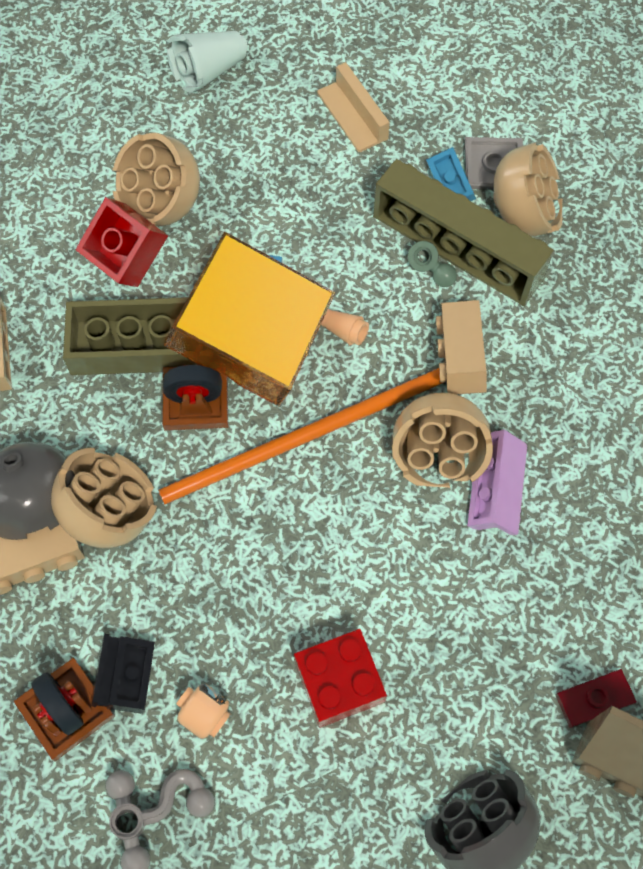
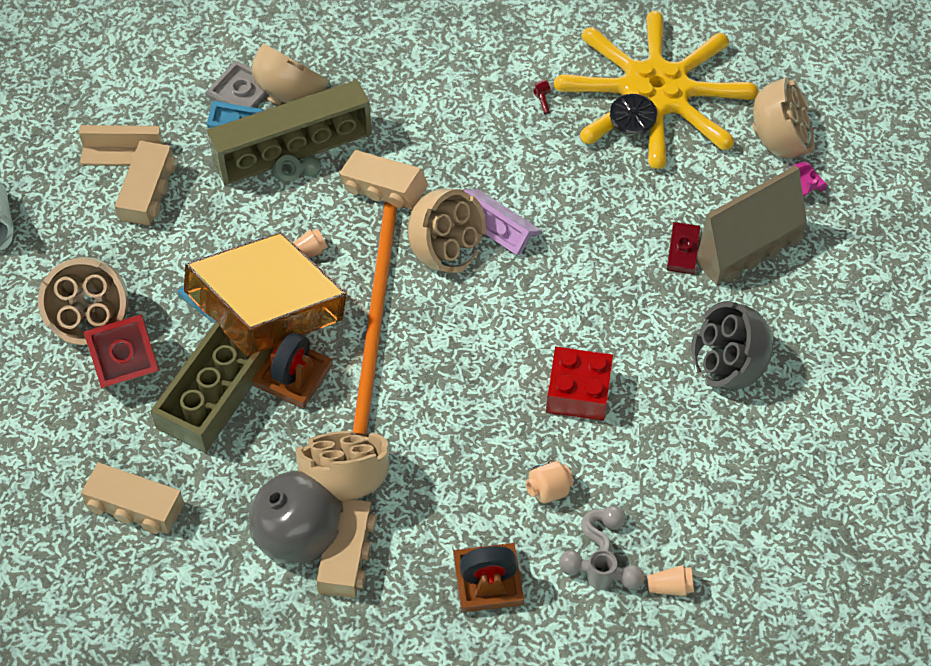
camera: 60 degrees left, 10 degrees down
black plate [91,633,155,714] -> none
none -> tan brick [114,141,177,226]

